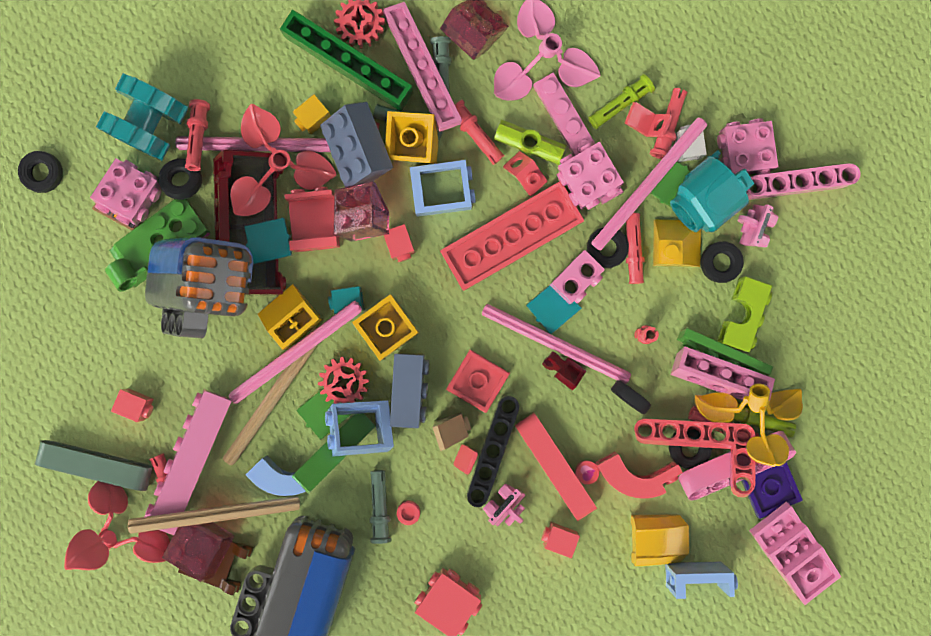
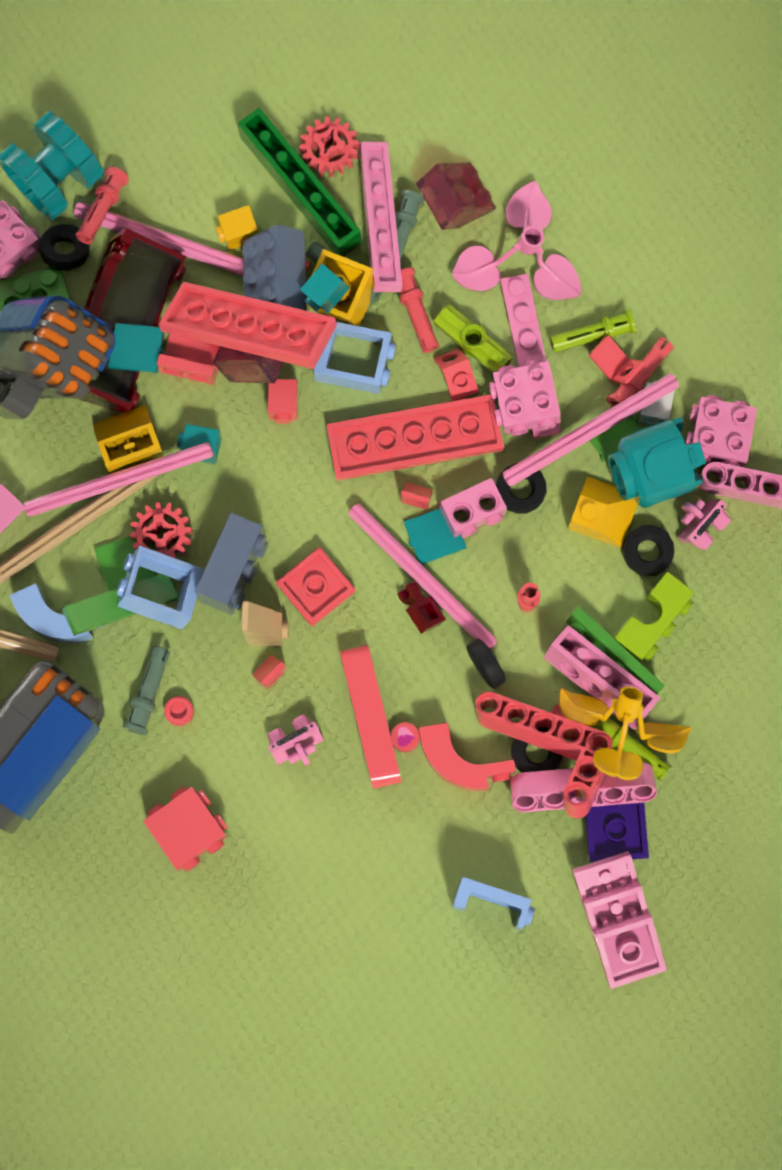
camera: 20 degrees right, 10 degrees down
coral plant [230,104,336,216] -> none
yellow brick [352,294,419,361] -> none
black beam [467,395,519,507] -> none
coral brick [541,522,580,559] -> none
coral pin [626,213,645,284] -> none
yellow slope [631,514,689,566] -> none
none -> coral plate [158,282,337,369]
none -> teal brick [300,264,350,314]
none -> coral slope [401,483,433,509]

